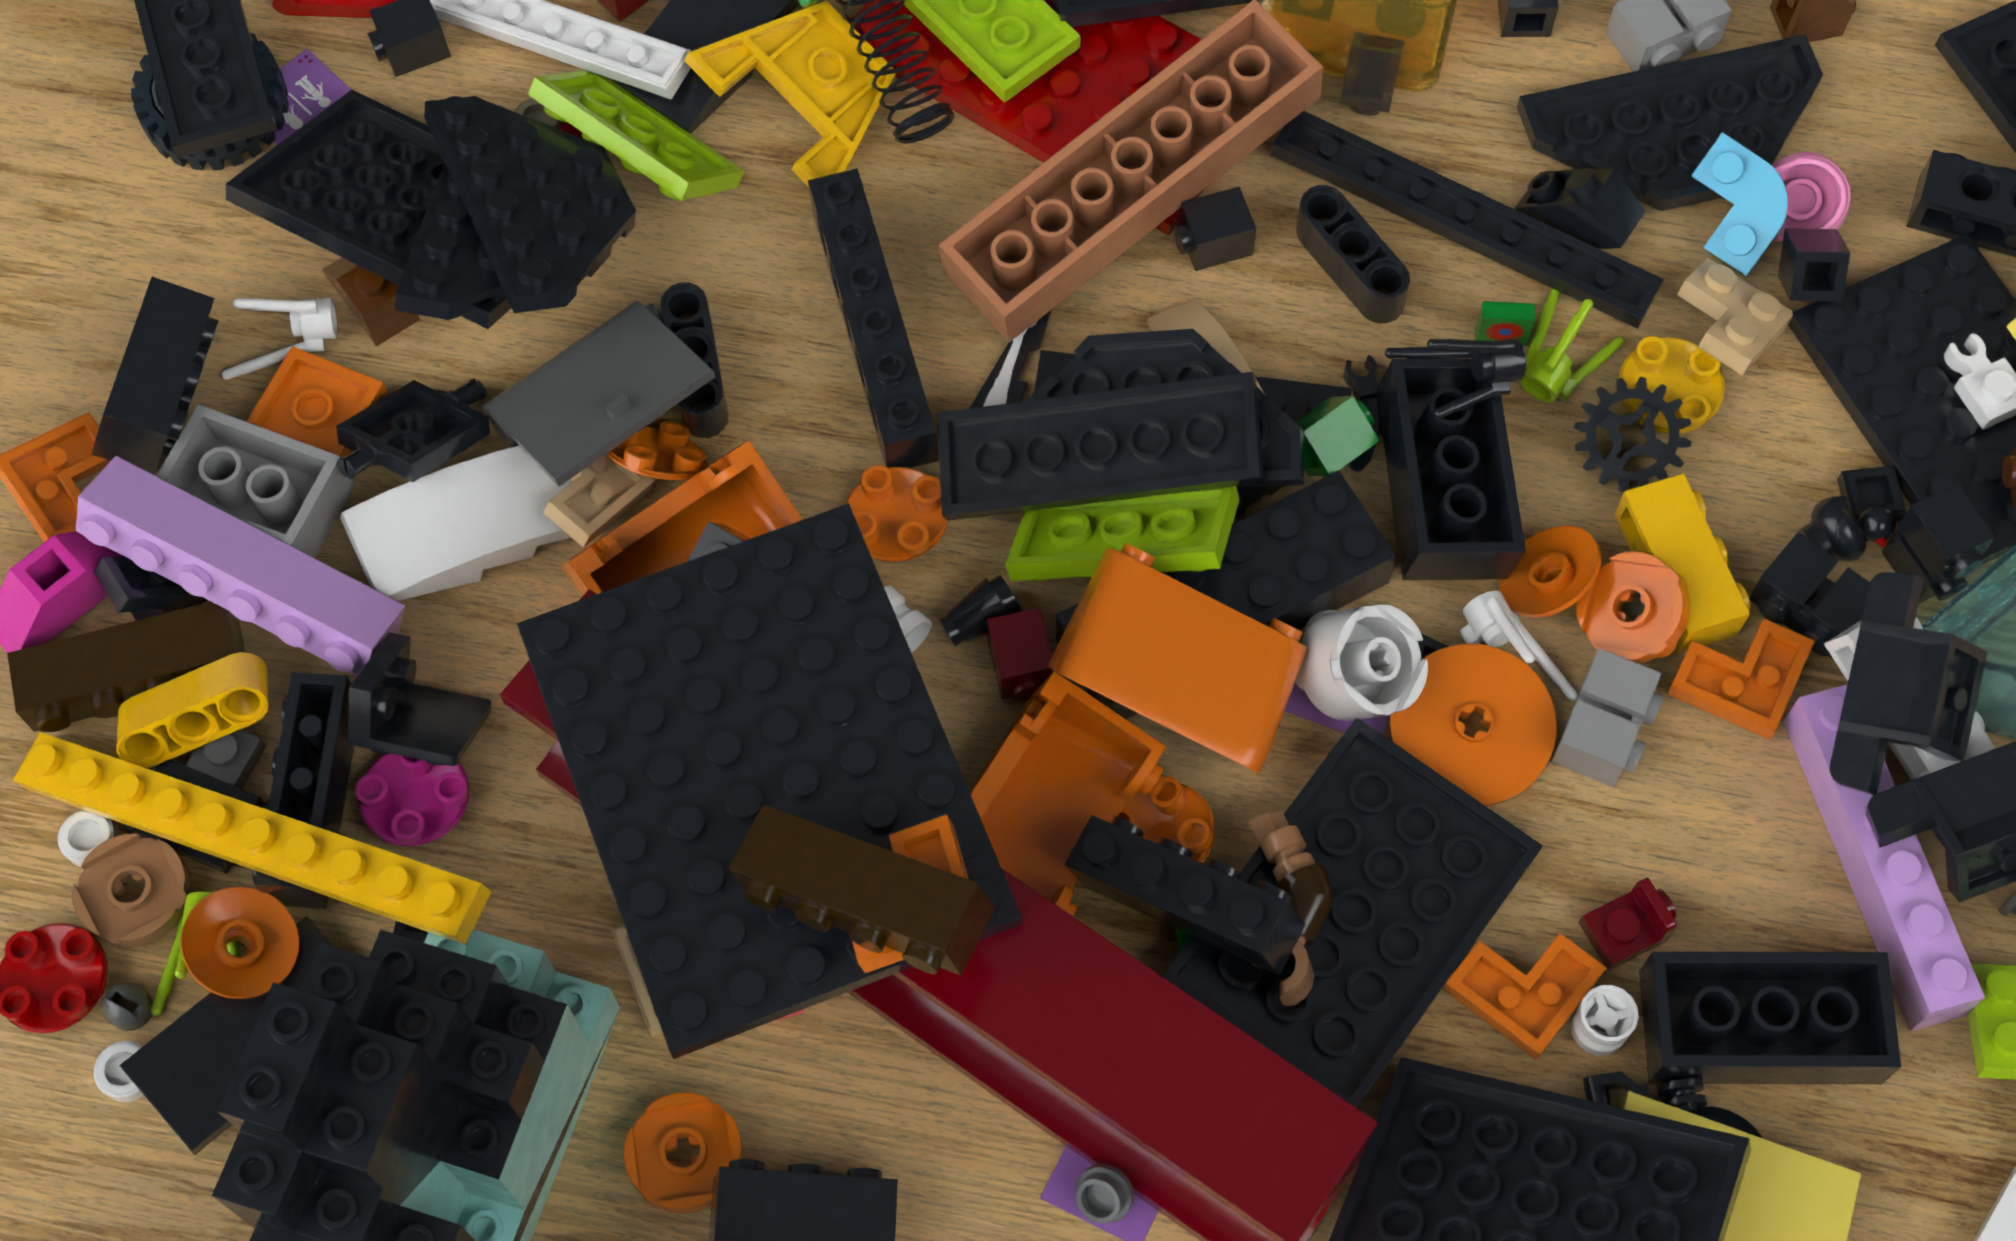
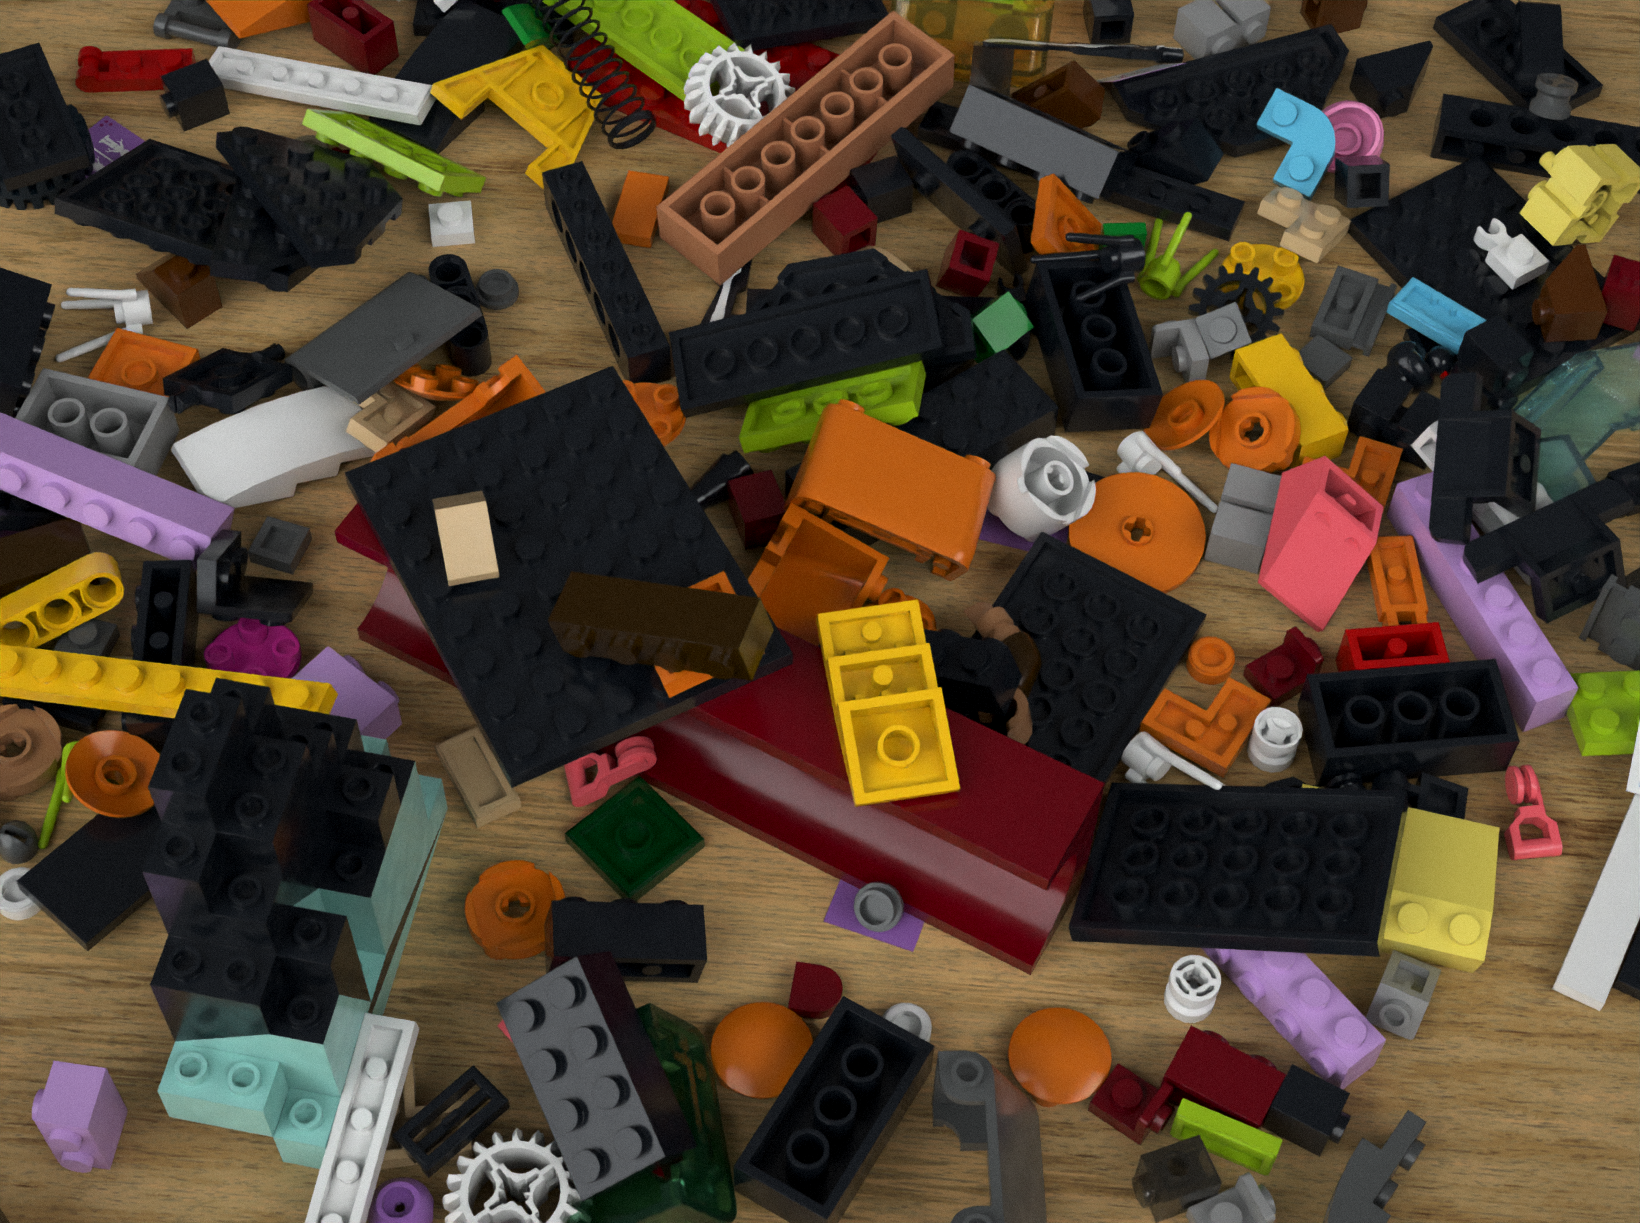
camera: 10 degrees left, 10 degrees down
none -> dark grey plate [248,516,312,575]
none -> lavender brick [291,646,402,739]
none -> white plate [428,200,475,247]
none -> tan slope [432,491,499,586]
none -> dark grey plate [475,269,519,310]
none -> dark green tile [565,775,705,901]
none -> orange tile [612,170,670,248]
none -> white gear [684,43,796,148]
none -> dark red brick [812,185,878,255]
none -> yellow slope [816,599,960,807]
none -> black plate [891,126,1027,276]
none -> dark red brick [935,229,1000,297]
none -> black slope [949,84,1138,204]
none -> black sword [982,36,1184,63]
none -> reddish brown slope [1011,60,1105,129]
none -> orange plate [1031,173,1102,255]
none -> white sticker [1096,63,1185,83]
none -> white plant [1121,731,1227,790]
none -> light grey bracket [1149,318,1209,383]
none -> orange tile [1186,636,1235,685]
none -> plate [1195,302,1252,360]
none -> coral slope [1258,456,1383,632]
none -> dark grey tile [1299,334,1353,390]
none -> dark grey plate [1309,265,1397,357]
none -> red brick [1335,622,1450,672]
none -> black slope [1349,40,1433,119]
none -> orange hinge [1366,535,1429,626]
none -> black plate [1371,770,1469,819]
none -> medium azure plate [1386,277,1486,355]
none -> coral piece [1504,764,1562,860]

